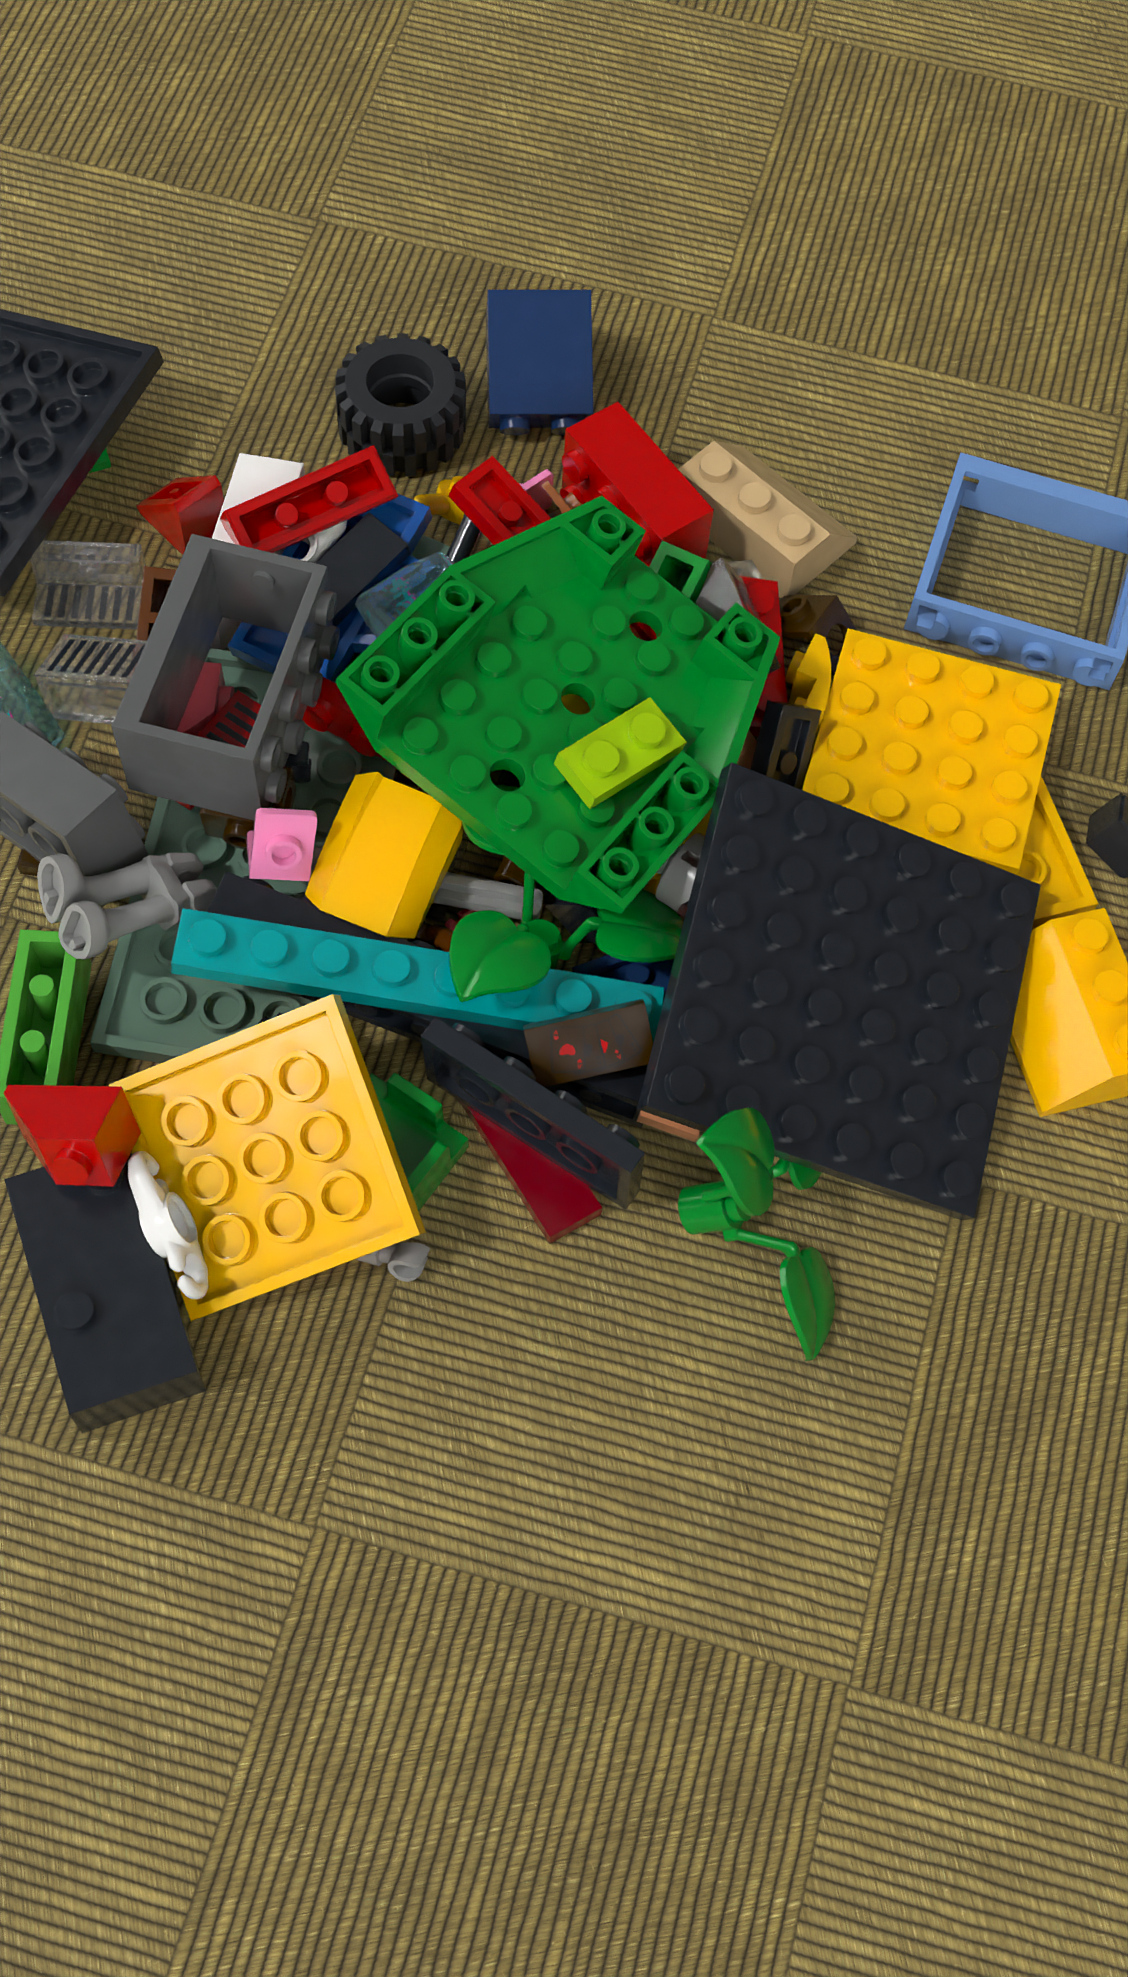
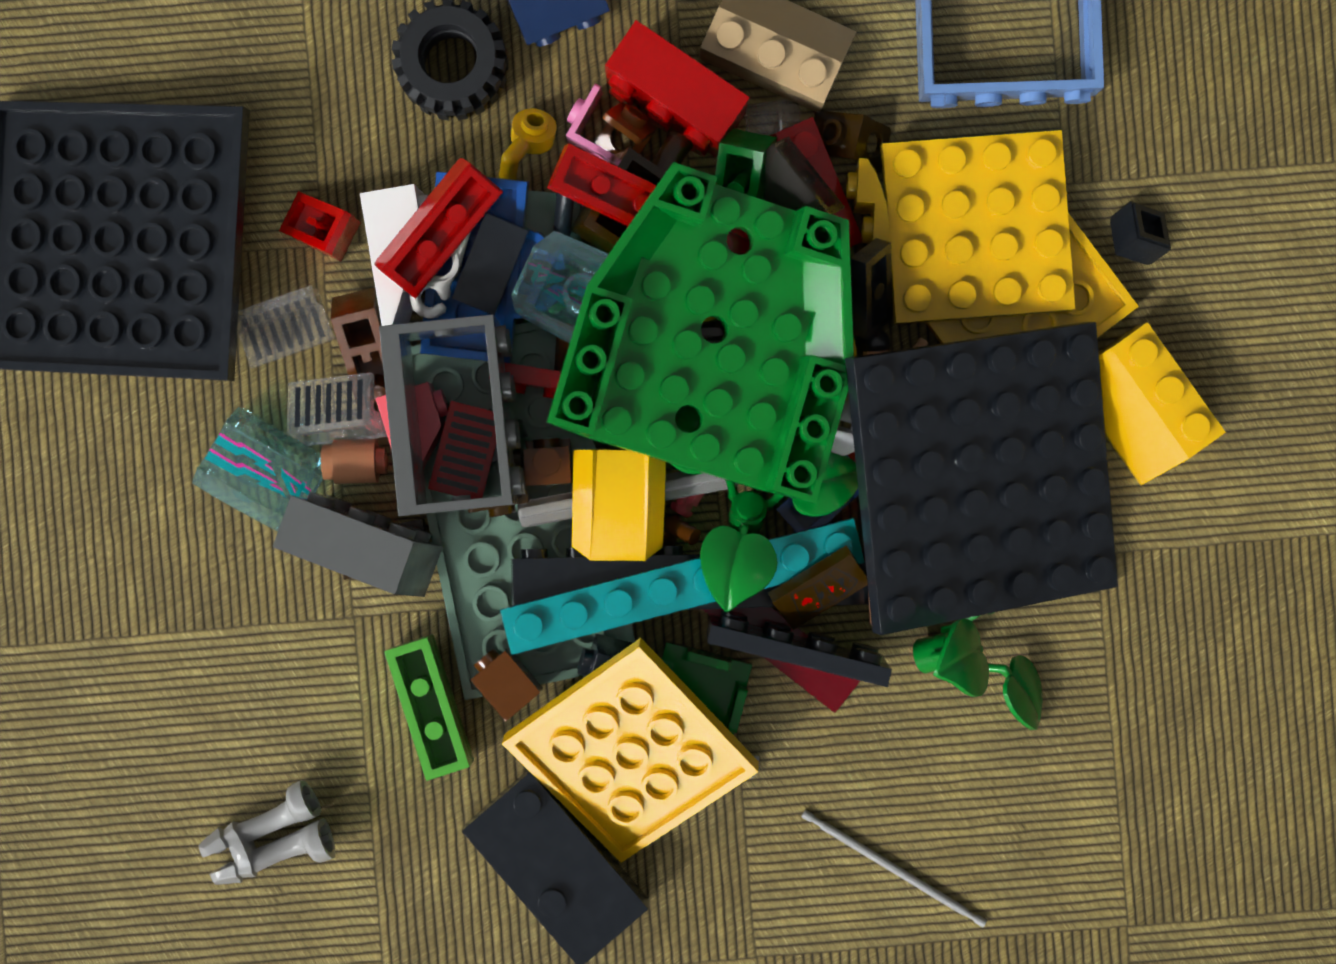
camera: 20 degrees left, 25 degrees up
red slope [3,1085,141,1186] -> none
light grey piece [37,853,217,959] -> none
white piece [128,1151,208,1300] -> none
bright pink bracket [247,808,317,881] -> none
lime plate [554,697,686,809] -> none
none -> nougat brick [321,438,388,484]
none -> reddish brown brick [471,647,543,722]
none -> reddish brown brick [523,438,572,486]
none -> light grey piece [801,810,987,927]

